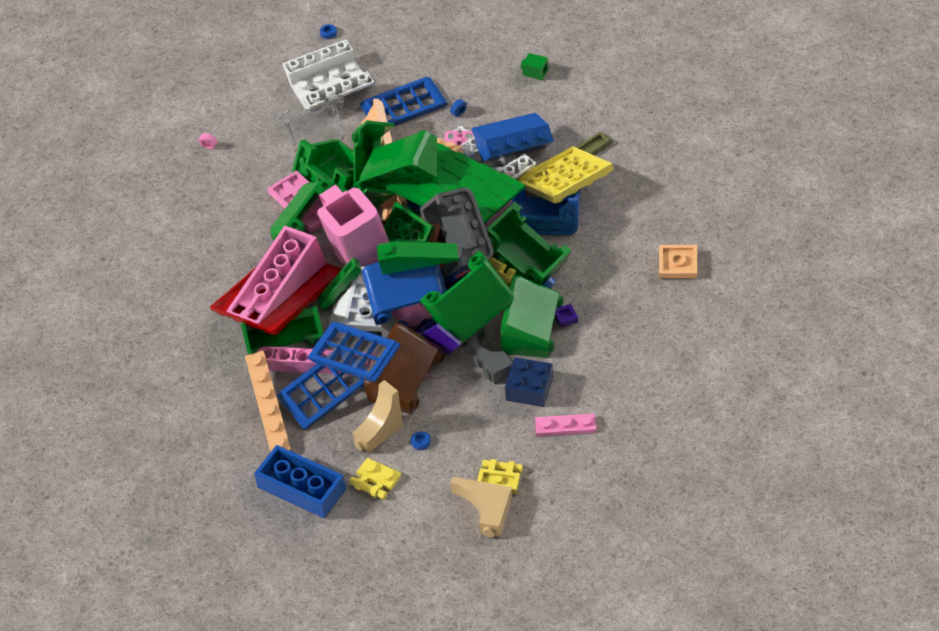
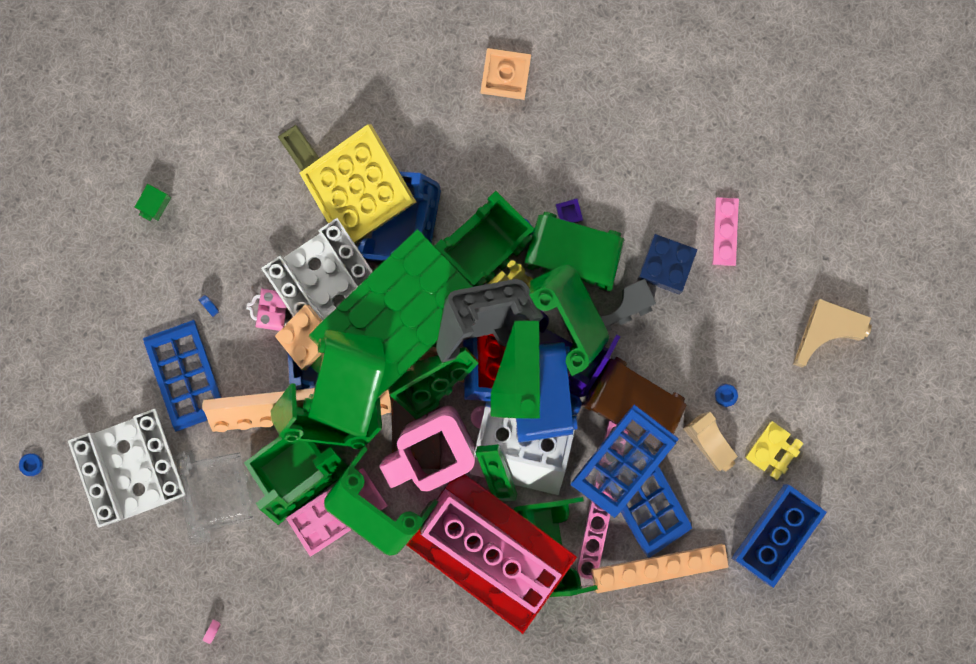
camera: 90 degrees left, 35 degrees up
blue slope [471,113,554,163] -> none
light yellow plate [477,459,523,494] -> none

